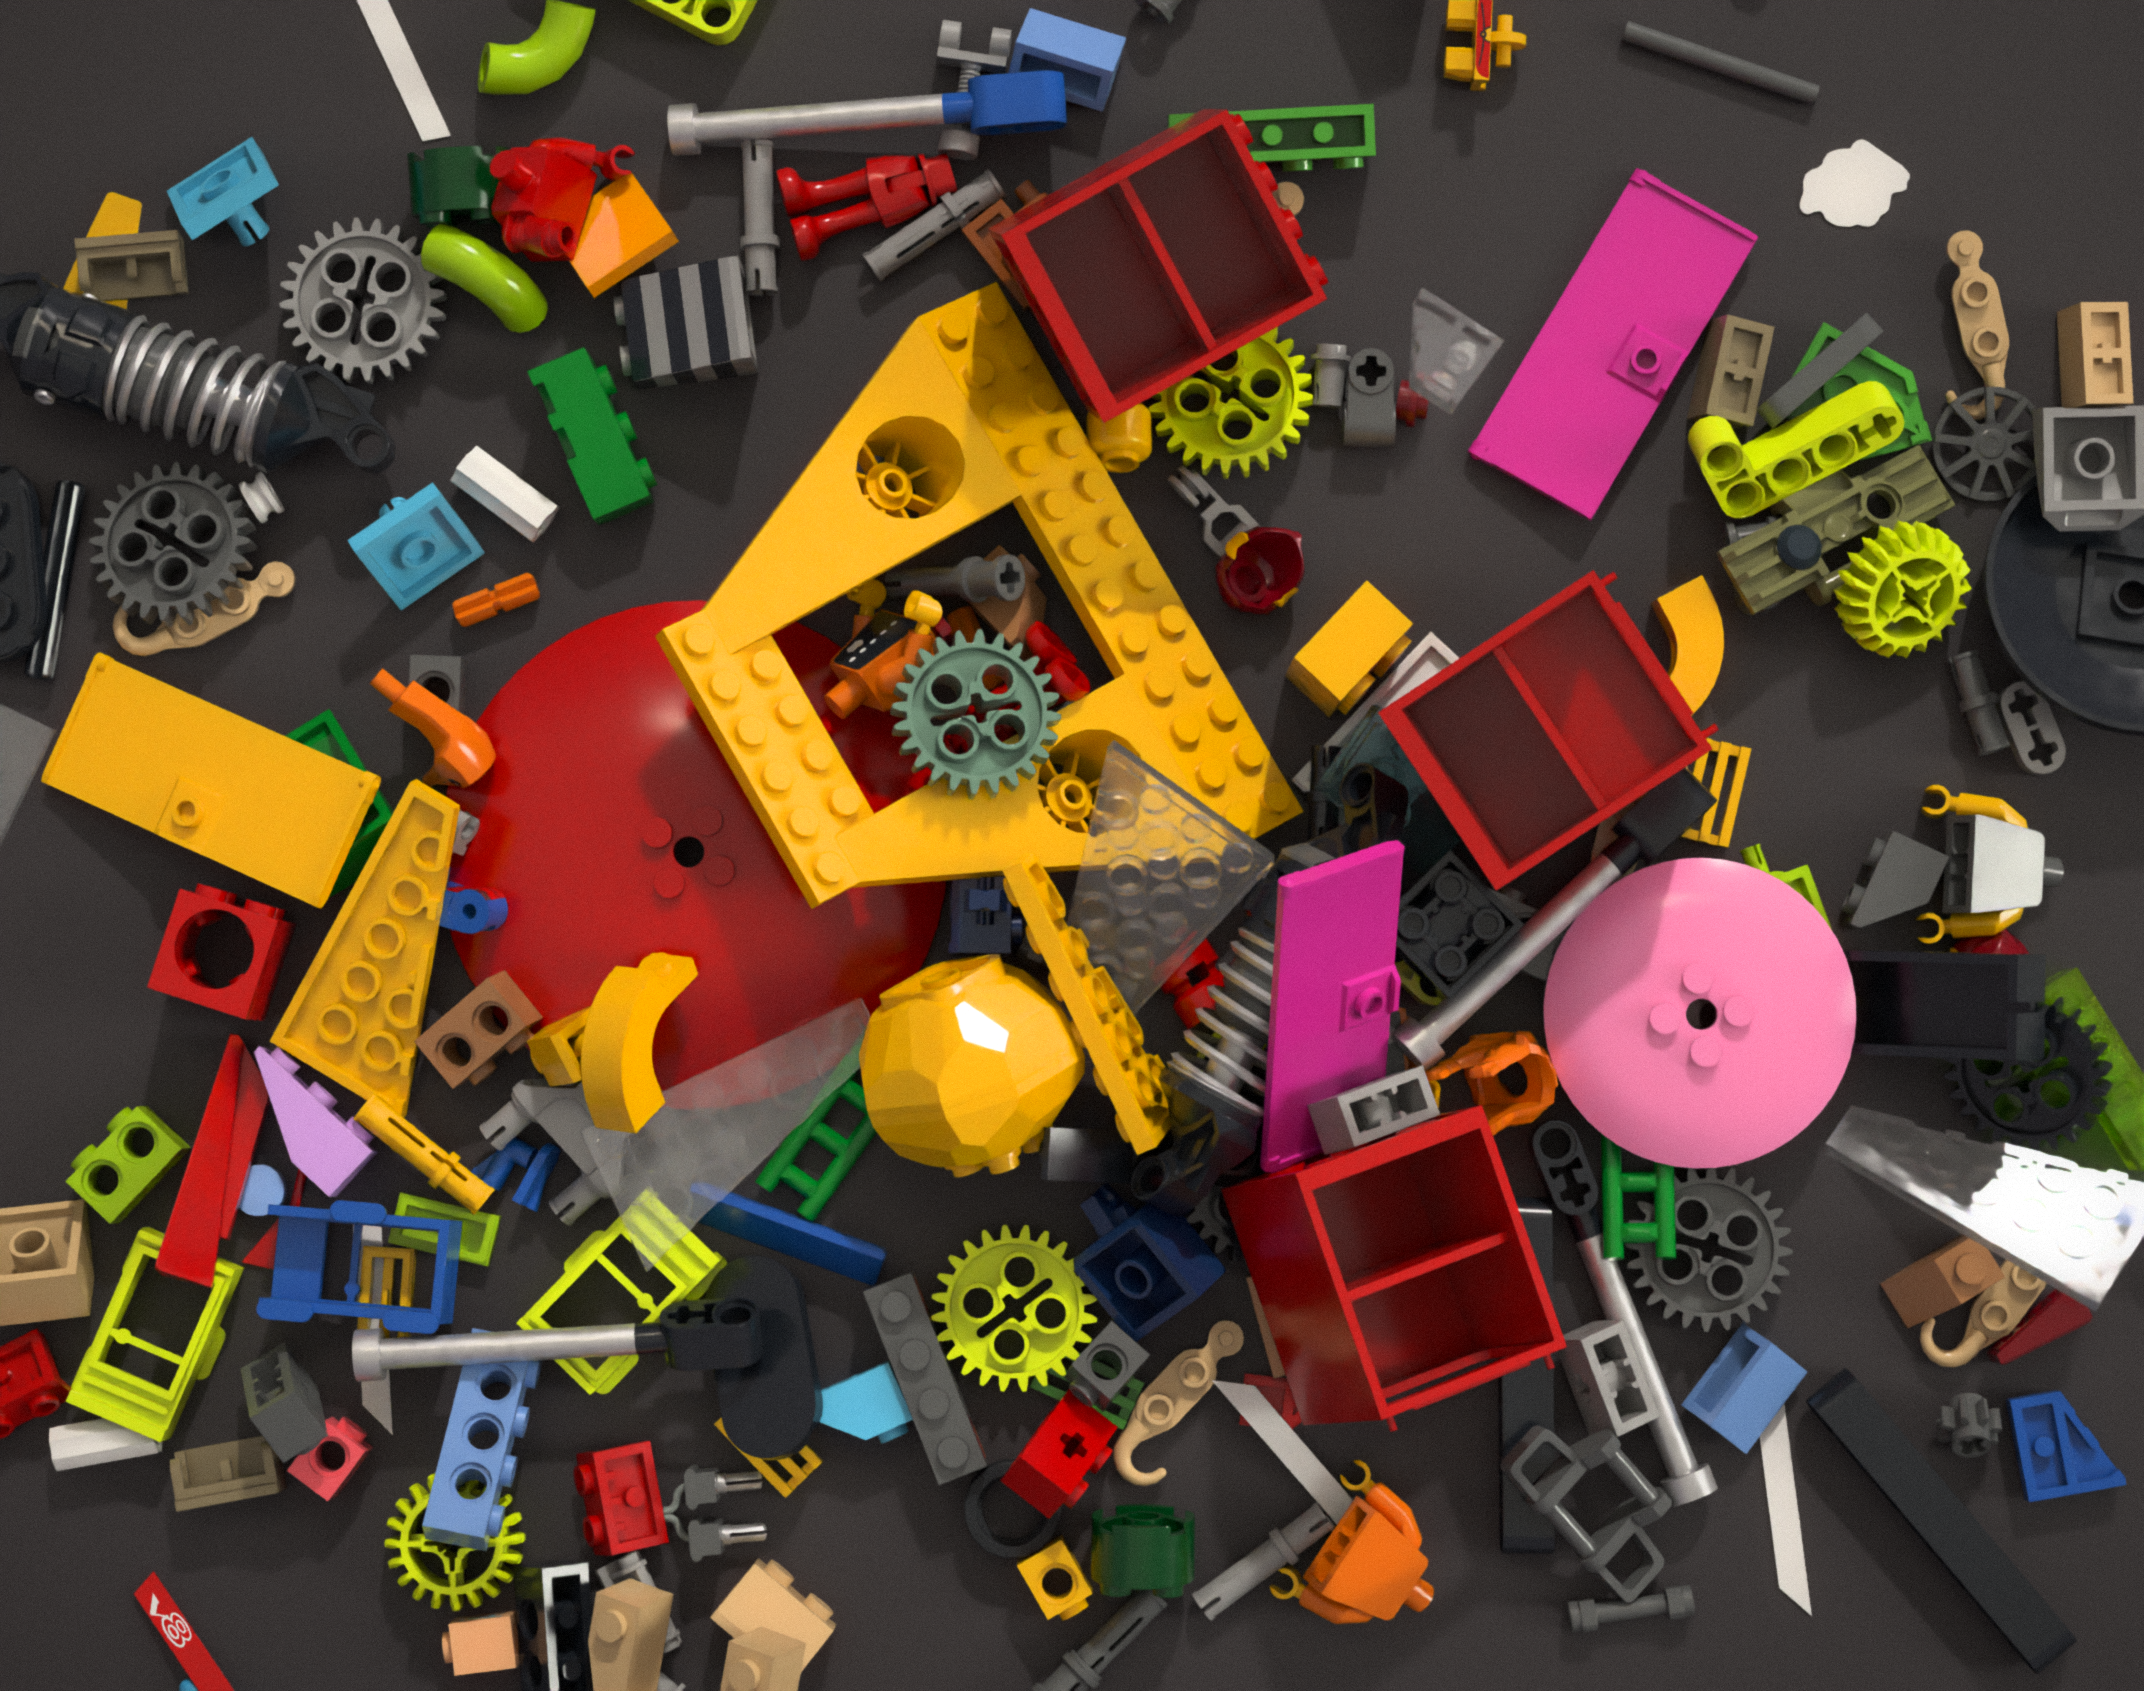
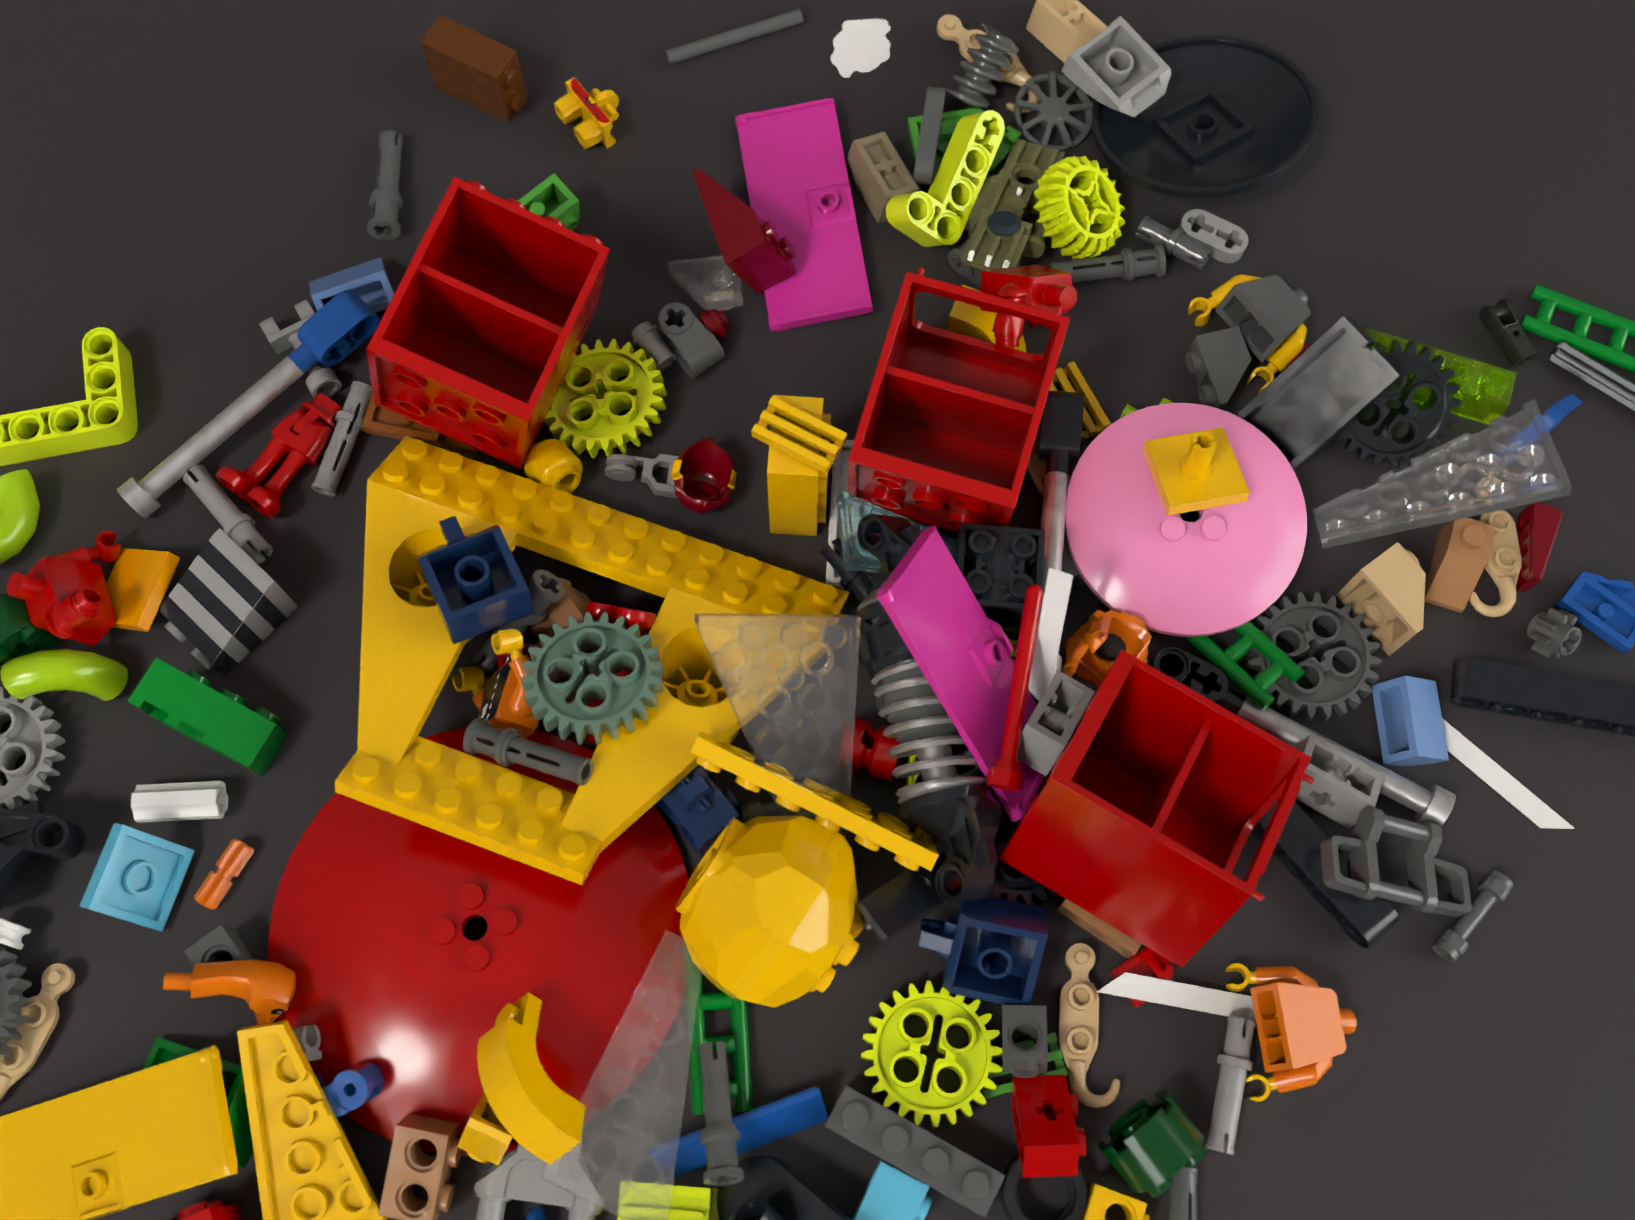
camera: 45 degrees left, 15 degrees down
none -> dark blue hinge [417,516,534,644]
none -> dark grey pin [463,717,593,785]
none -> dark red slope [692,168,796,294]
none -> dark grey pin [698,1041,744,1186]
none -> yellow tile [751,396,847,474]
none -> dark grey piece [946,23,1019,108]
none -> red torso [980,265,1077,348]
none -> red piece [986,584,1043,791]
none -> white sticker [1028,568,1073,701]
none -> dark grey pin [1049,244,1166,283]
none -> yellow tile [1142,427,1250,516]
none -> tan slope [1336,542,1426,656]

